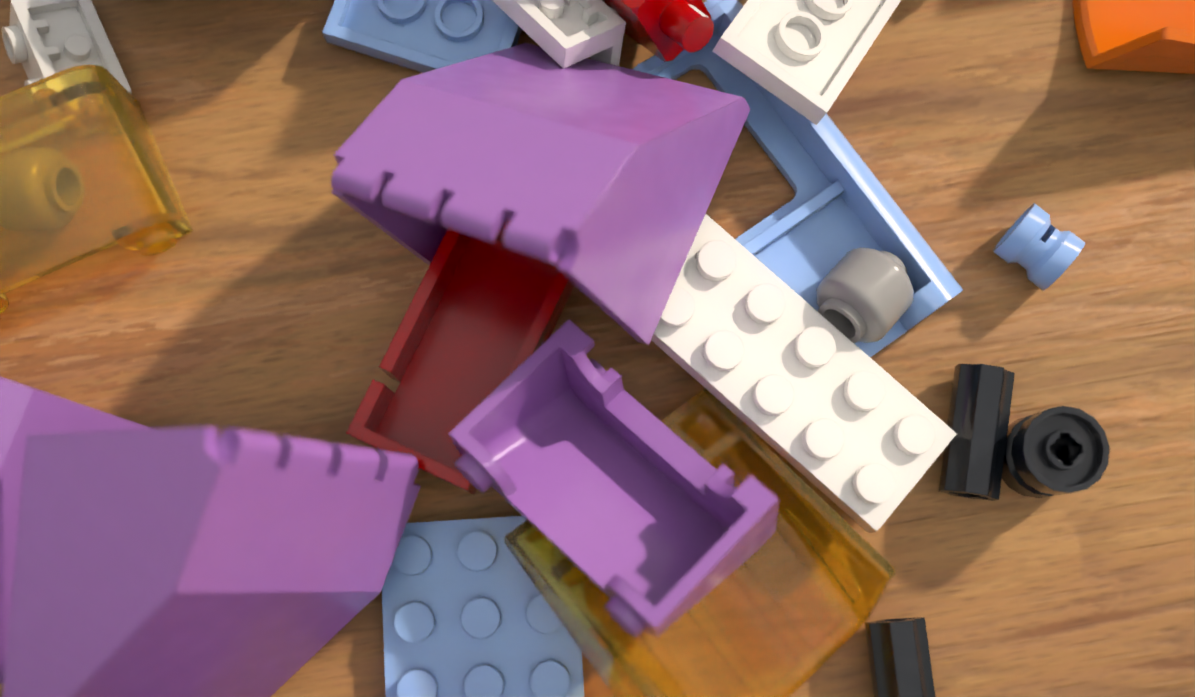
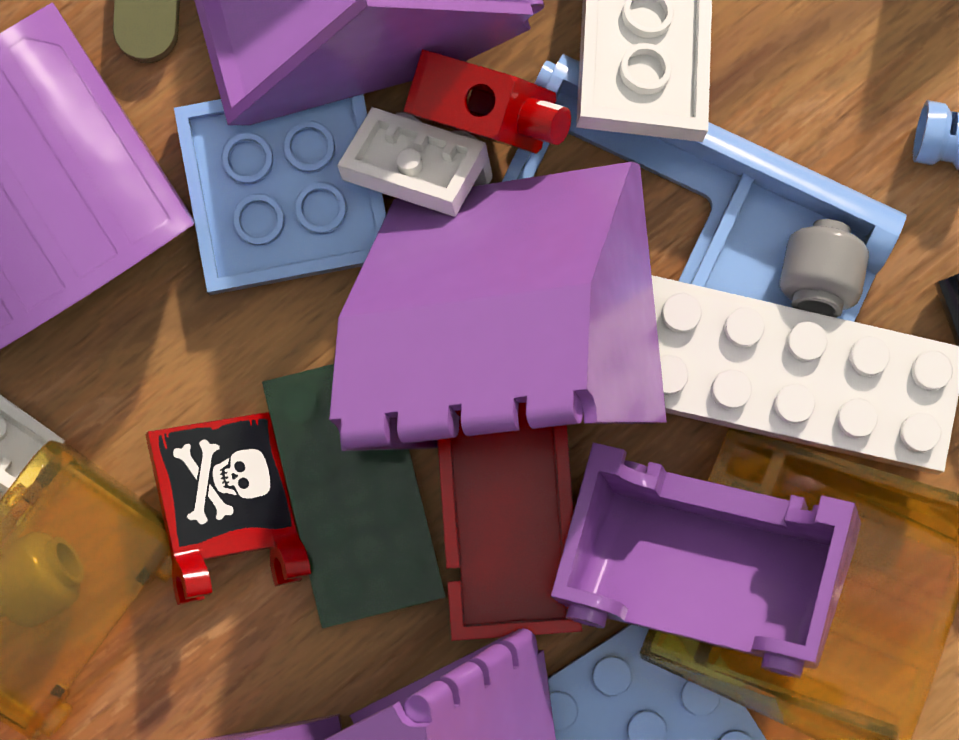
camera: 25 degrees left, 5 degrees up
none -> flag [145,412,311,605]
none -> clear green plate [262,364,446,628]

